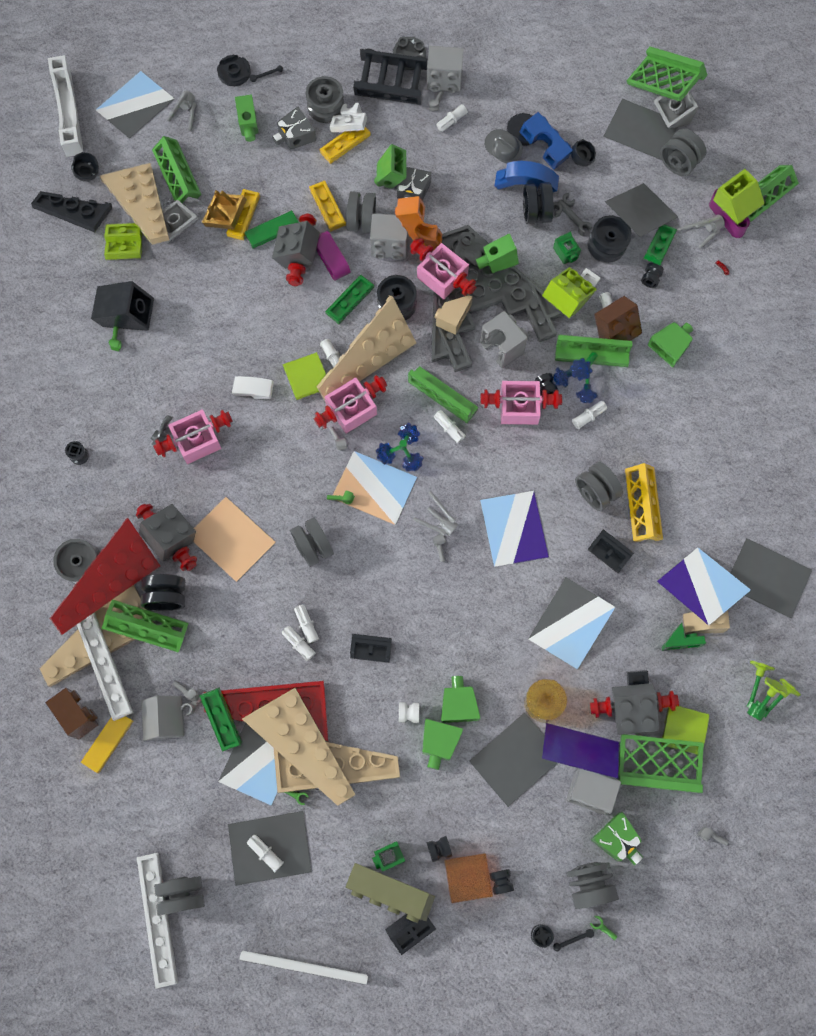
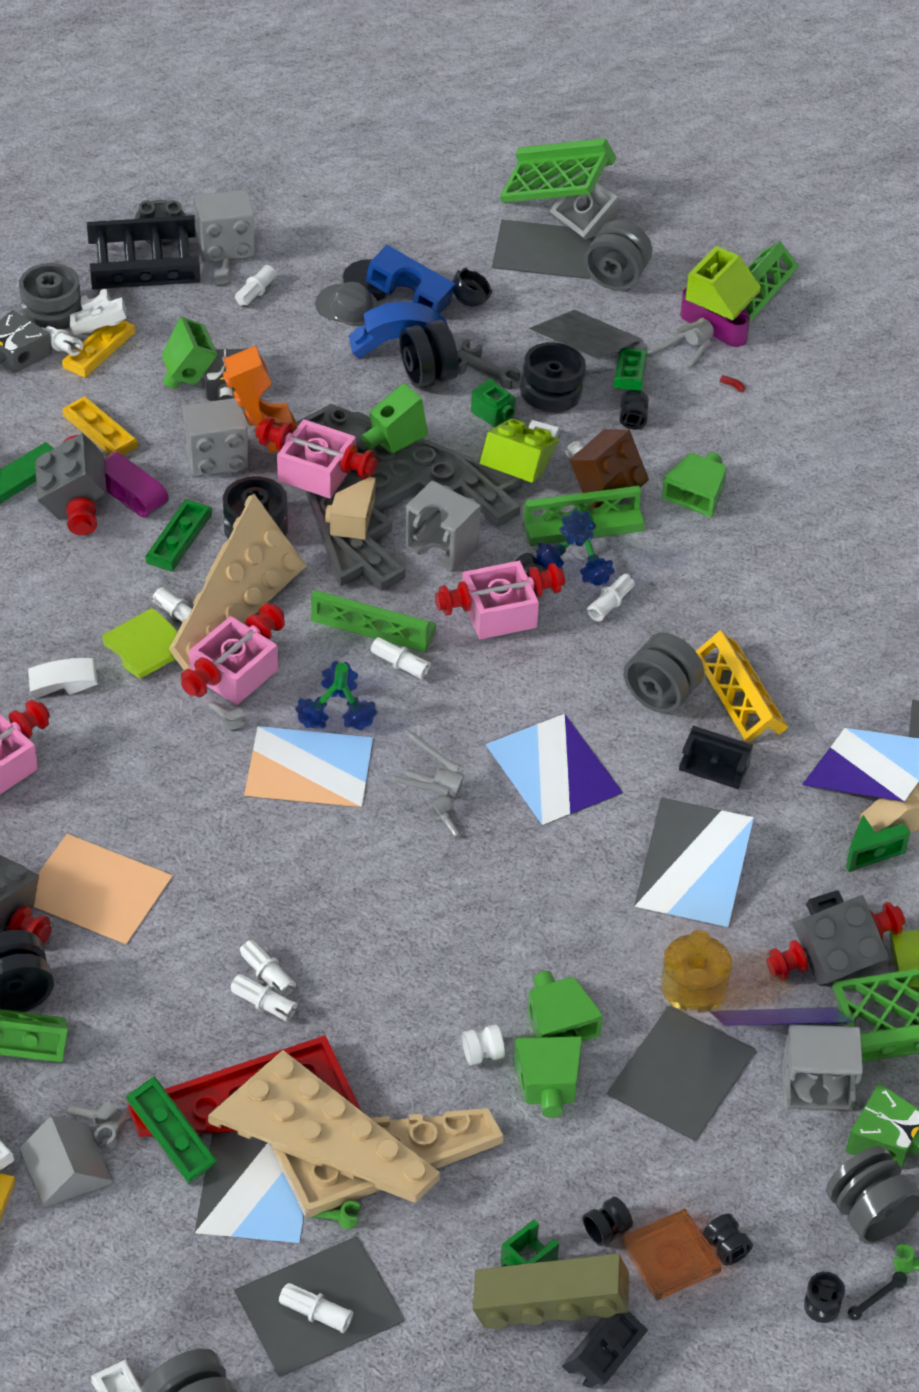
camera: 20 degrees left, 25 degrees down
dark grey wheel [290,517,334,567] -> none
bright green hand [327,491,355,505] -> none
dark grey wheel [346,191,376,233] -> none
black hinge [350,634,392,663] -> none
none -> white axle [42,326,83,356]

